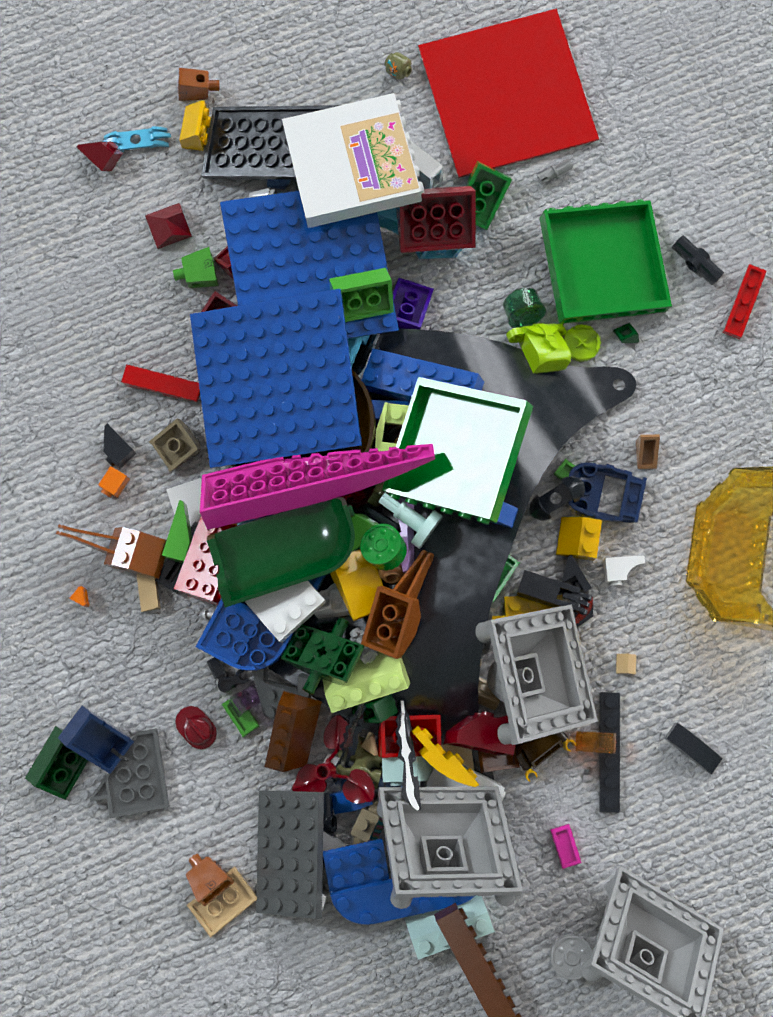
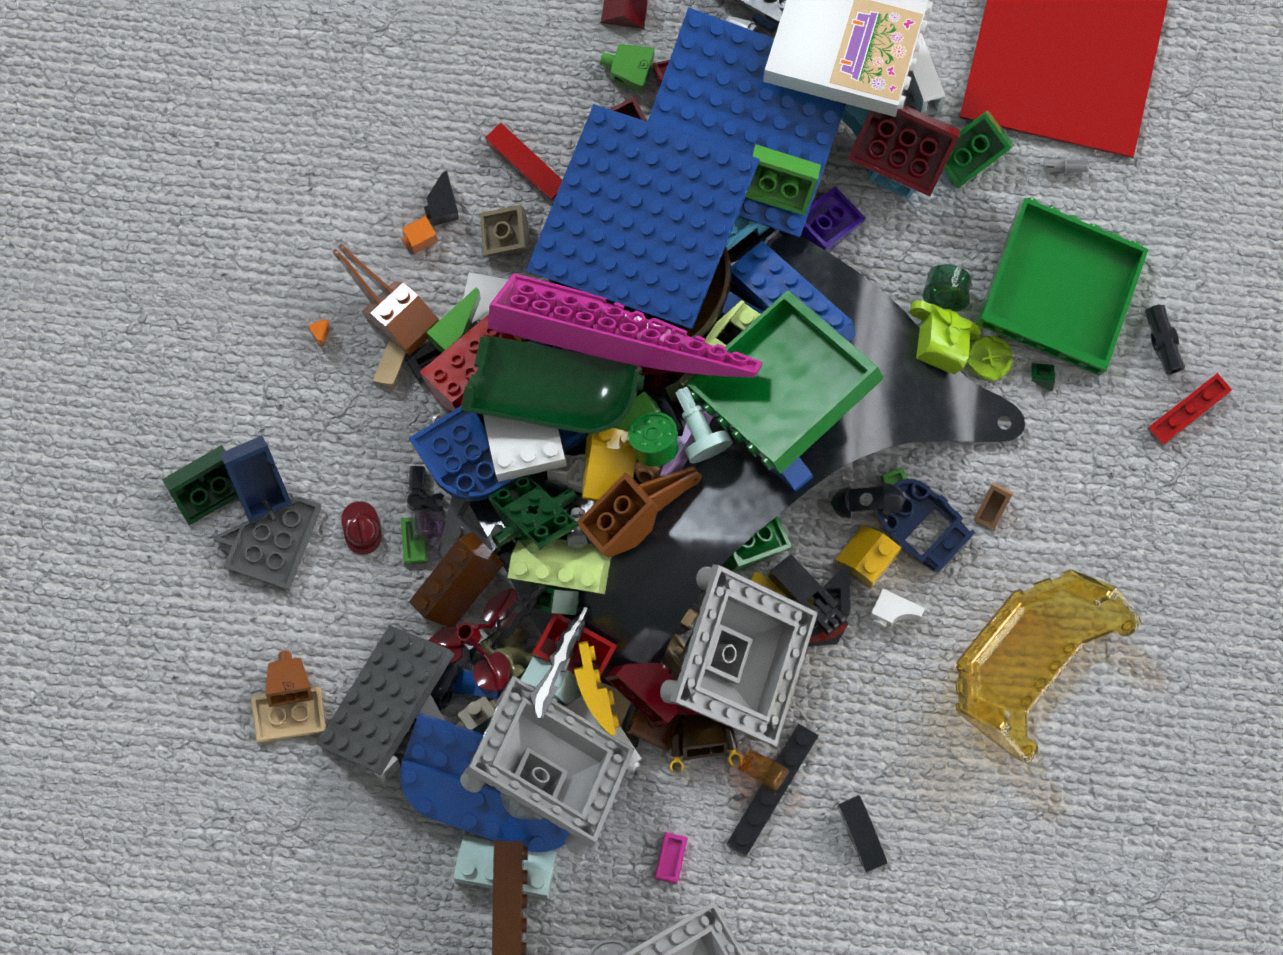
camera: 25 degrees right, 5 degrees down
tan slope [361,732,378,756] -> none
tan slope [616,653,636,674] -> none

